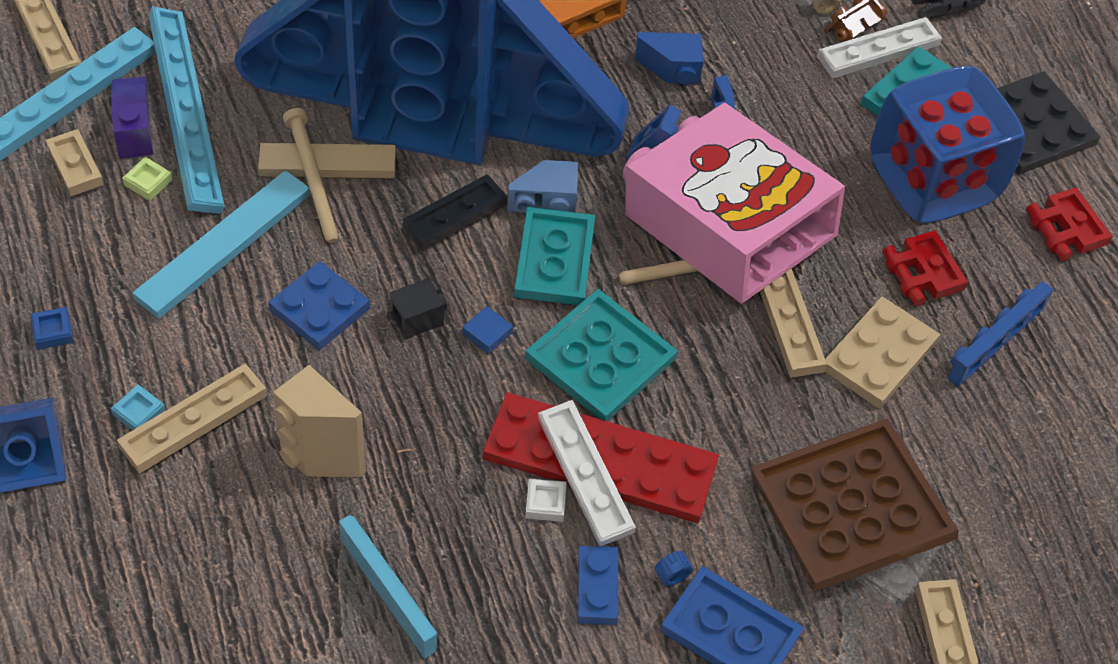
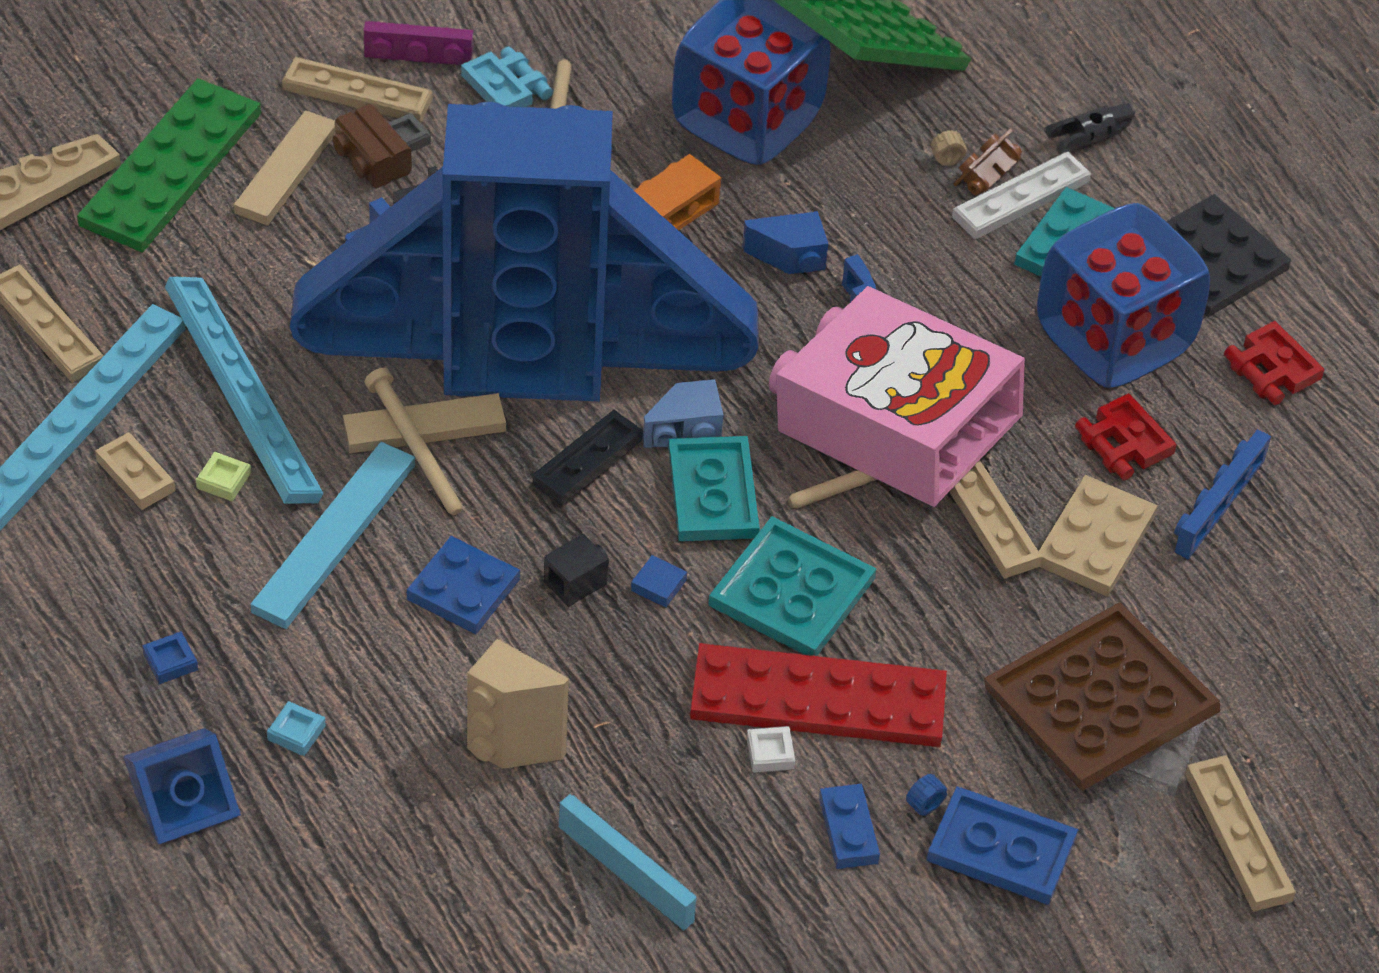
camera: 10 degrees left, 5 degrees down
dark purple slope [111,76,154,159] -> none
tan plate [117,363,267,474] -> none
white tile [538,400,636,547] -> none
blue plate [625,104,681,160] -> none

